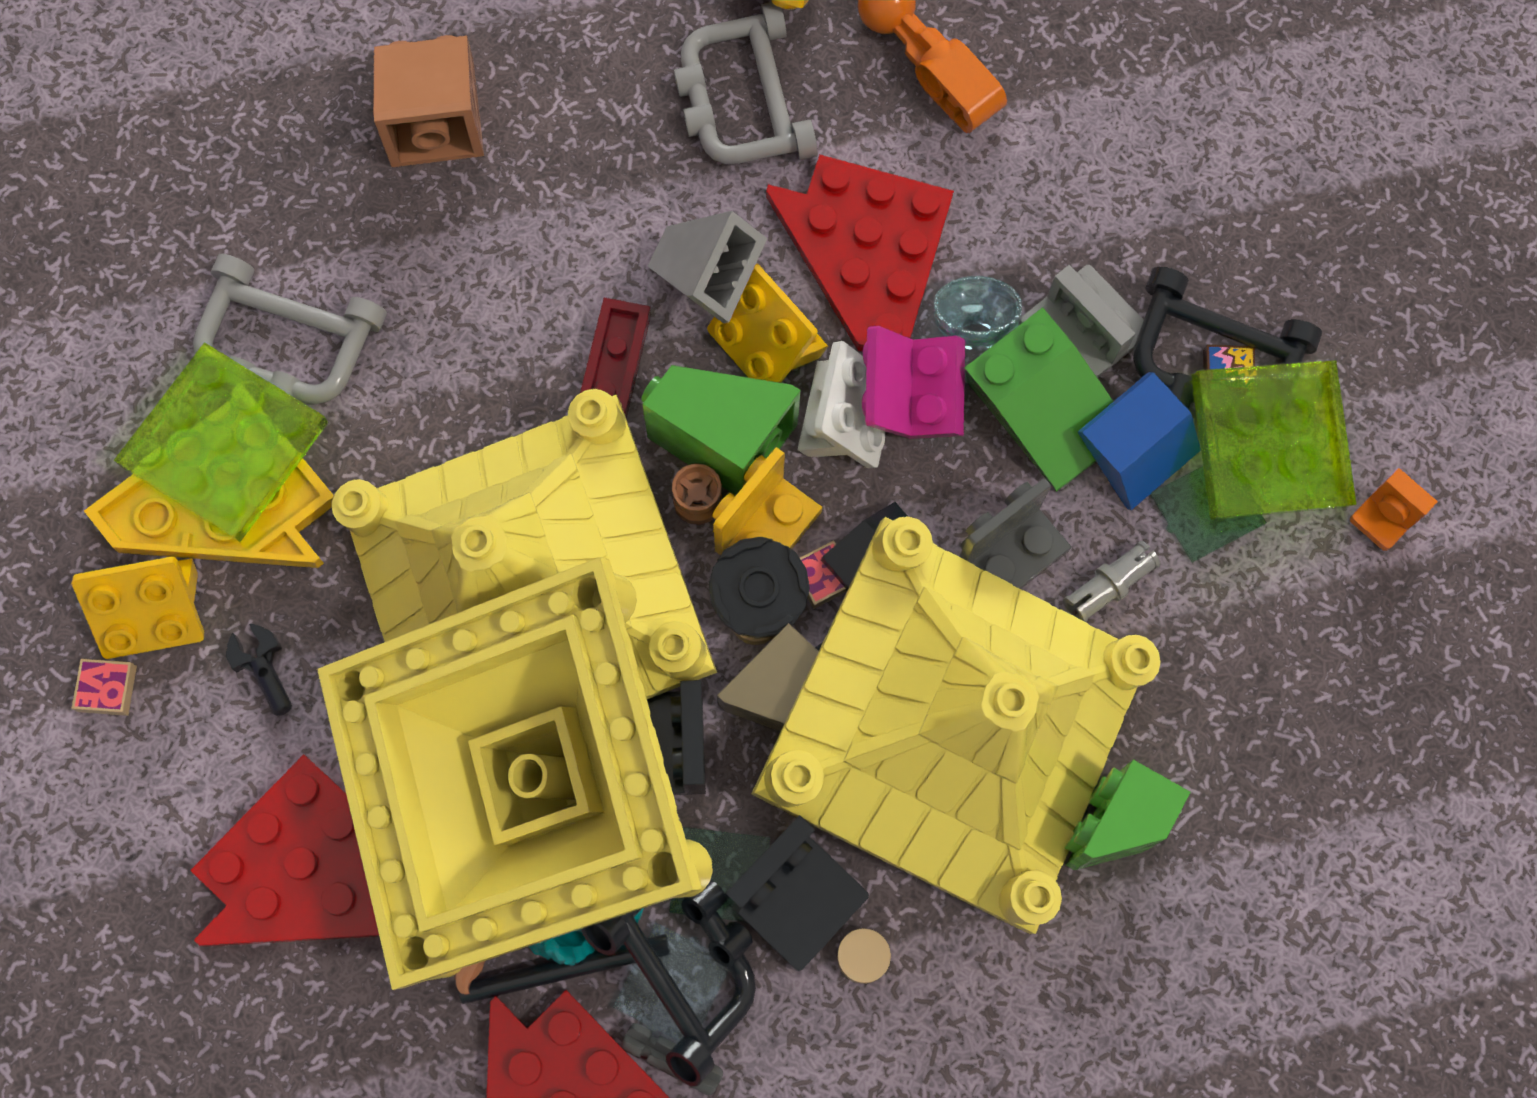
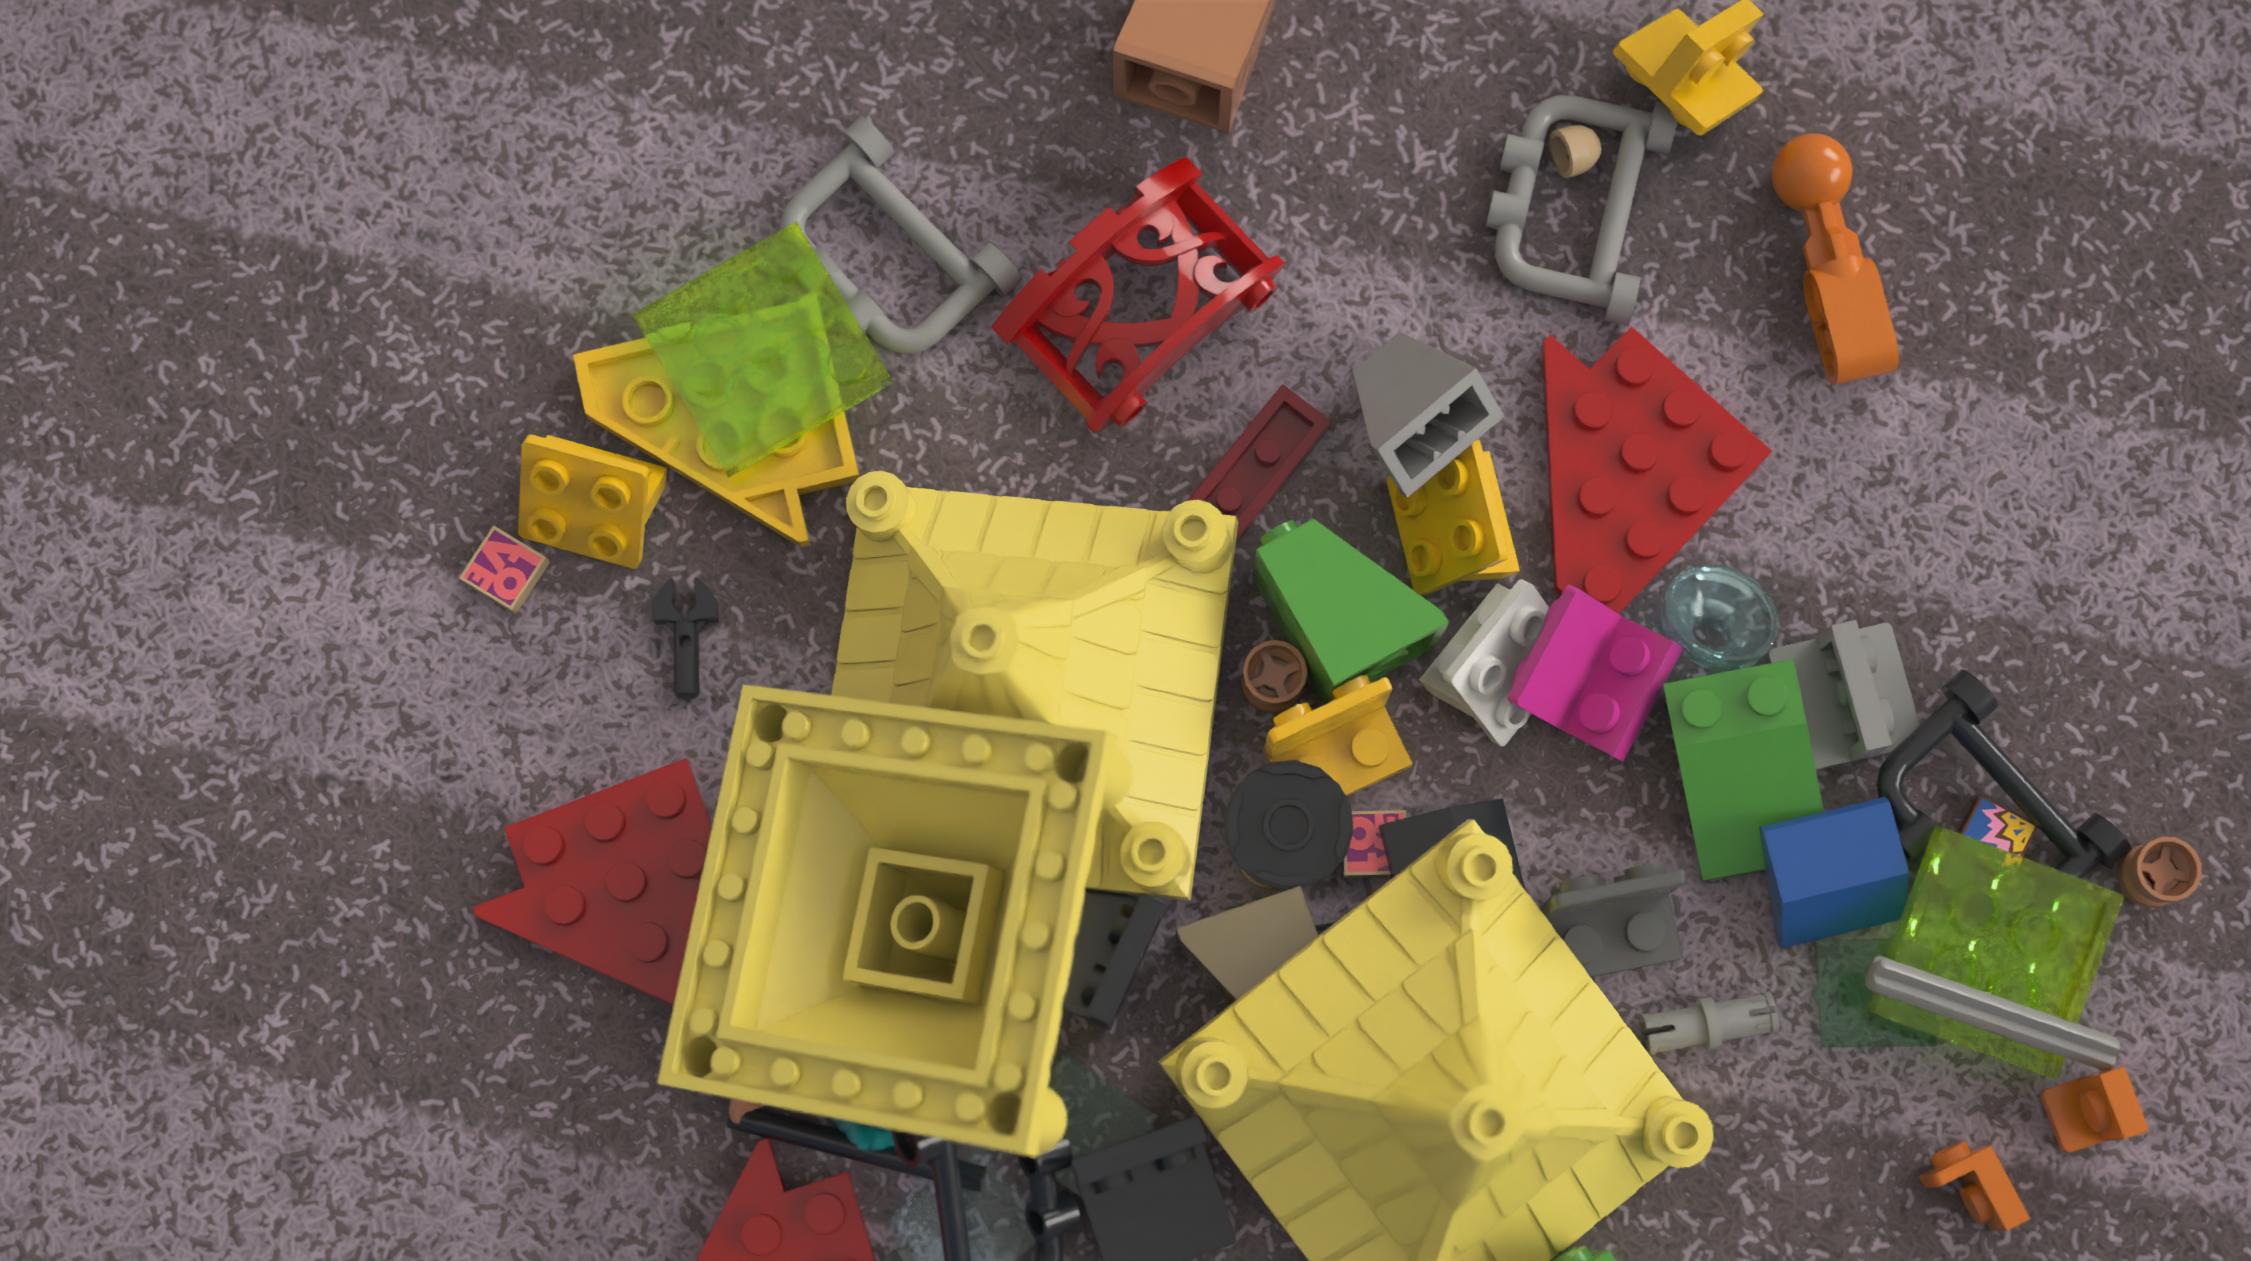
camera: 30 degrees right, 5 degrees up
none -> red fence [991,157,1286,434]
none -> tan hinge [1549,125,1602,178]
none -> light grey axle [1865,956,2120,1071]
none -> orange bracket [1918,1140,2030,1231]
none -> nougat wheel [2117,836,2202,908]

